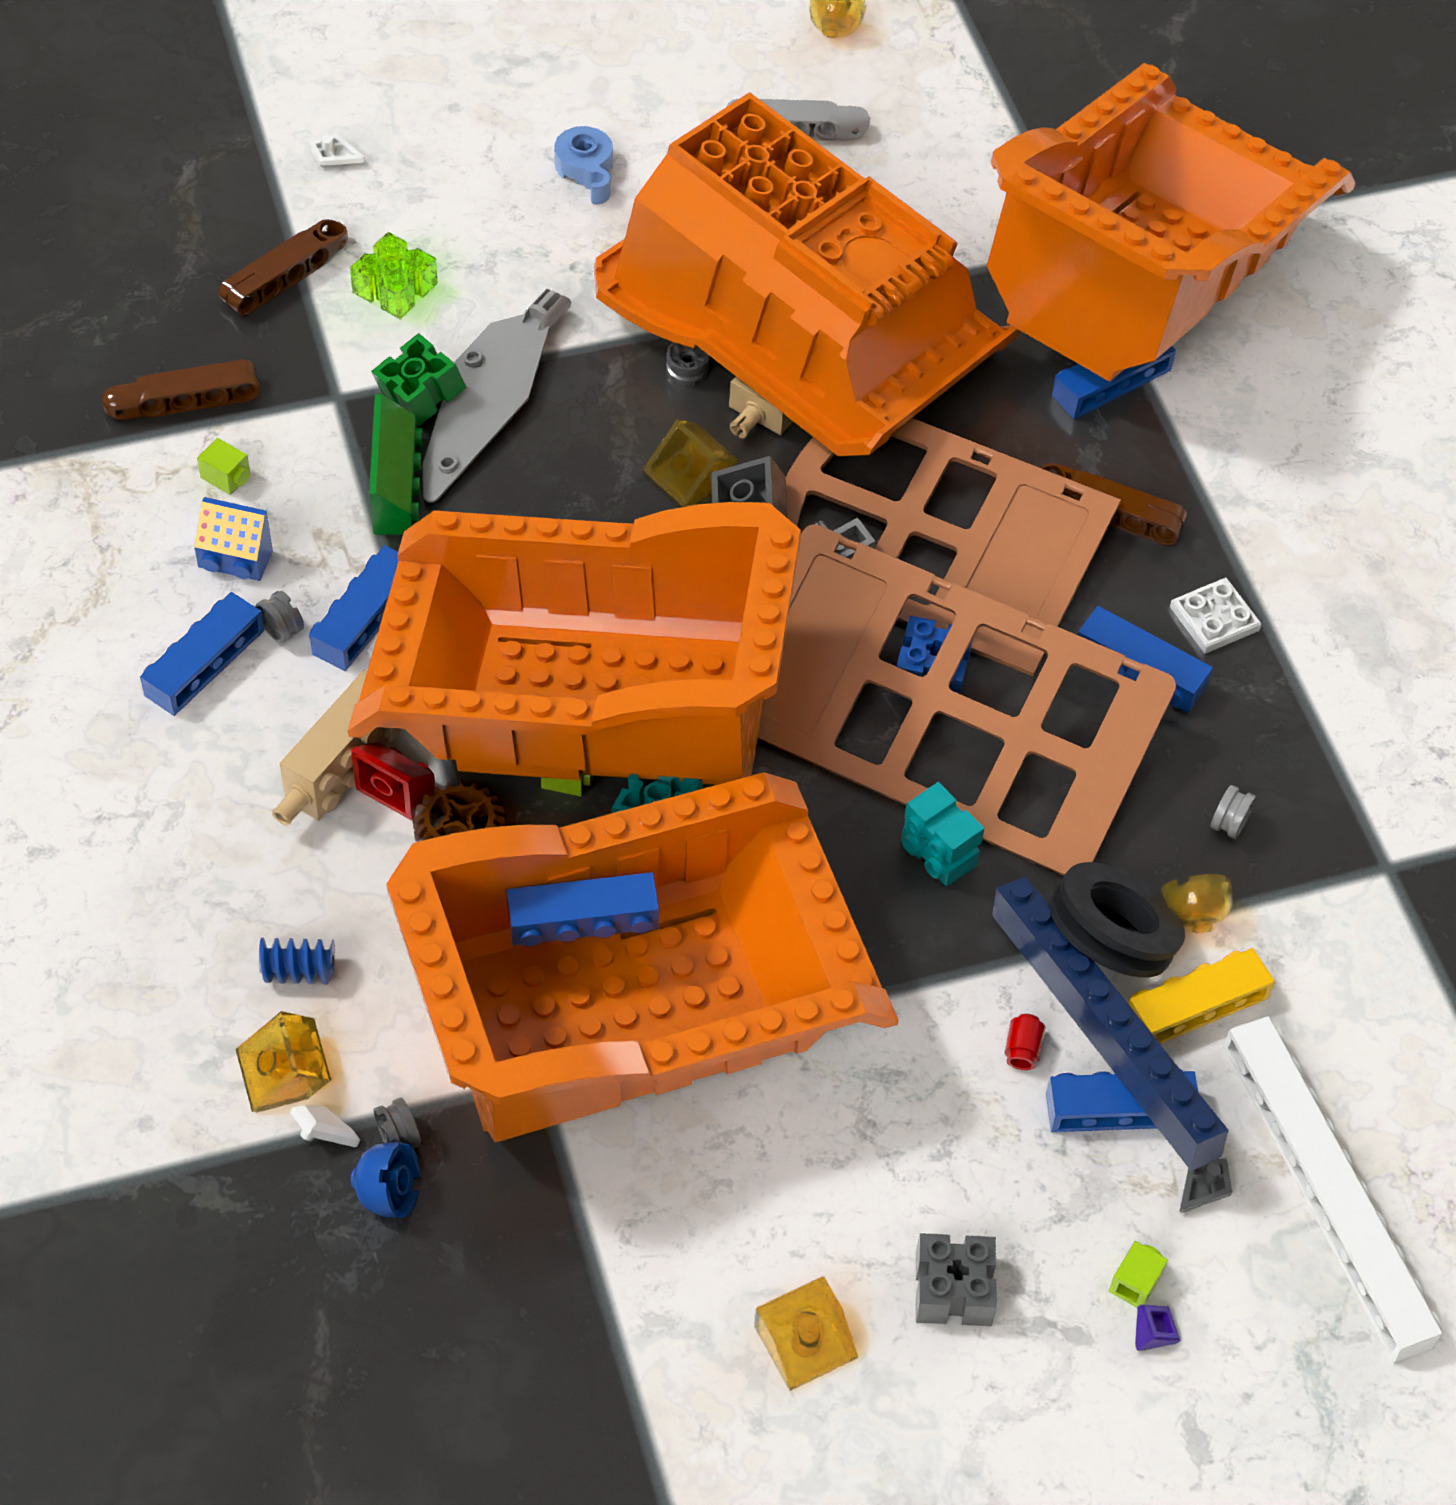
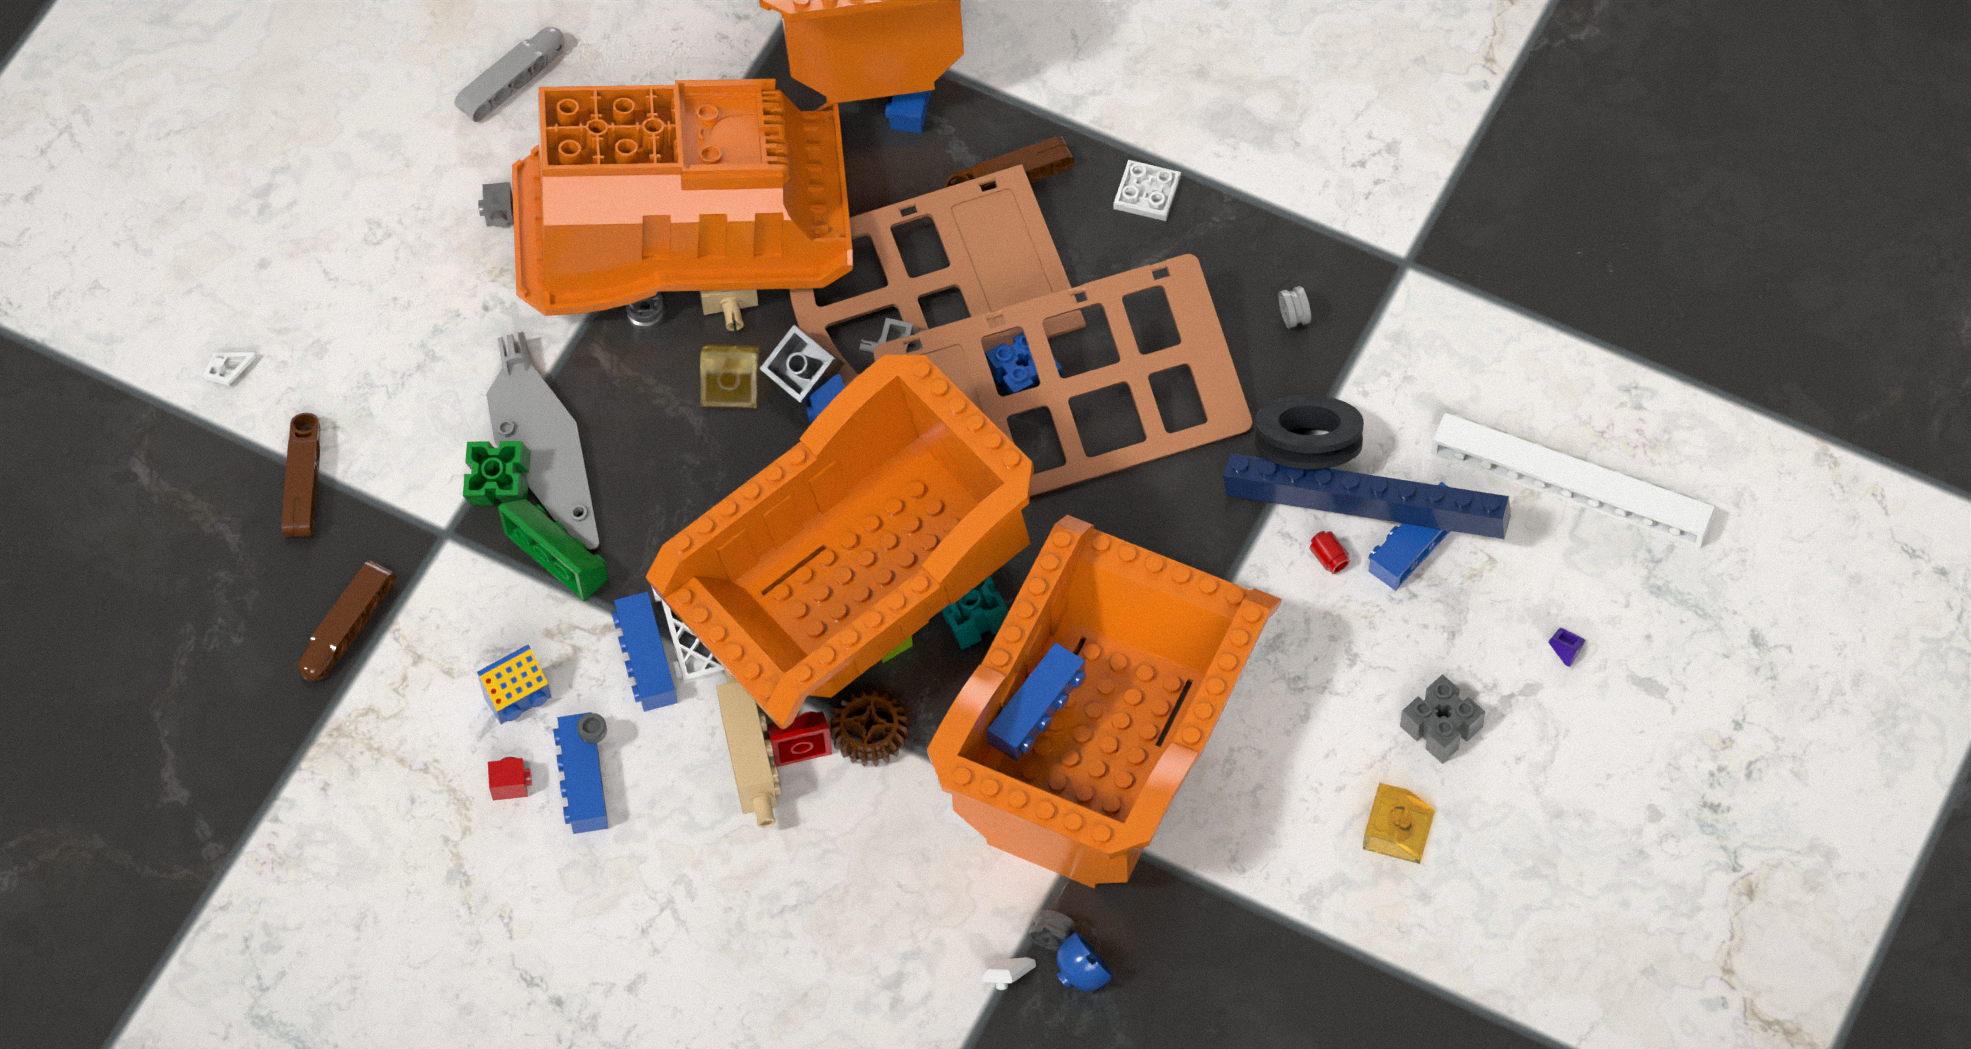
camera: 40 degrees left, 5 degrees up
lime brick [197,437,251,495] -> none
clear yellow slope [235,1011,331,1113] -> none
flat silver wheel [255,590,304,643] -> none
blue piece [259,937,335,985] -> none
clear neon green brick [350,232,438,319] -> none
medium blue piece [554,126,613,204] -> none
teal brick [901,782,985,887] -> none
blue brick [1077,606,1213,713] -> none
lime brick [1108,1241,1168,1308] -> none
yellow brick [1128,948,1275,1044] -> none
clear yellow cylinder [1161,874,1233,933] -> none
dark grey piece [1180,1158,1232,1213] -> none
none -> red brick [488,757,532,801]
none -> dark grey tile [577,713,607,744]

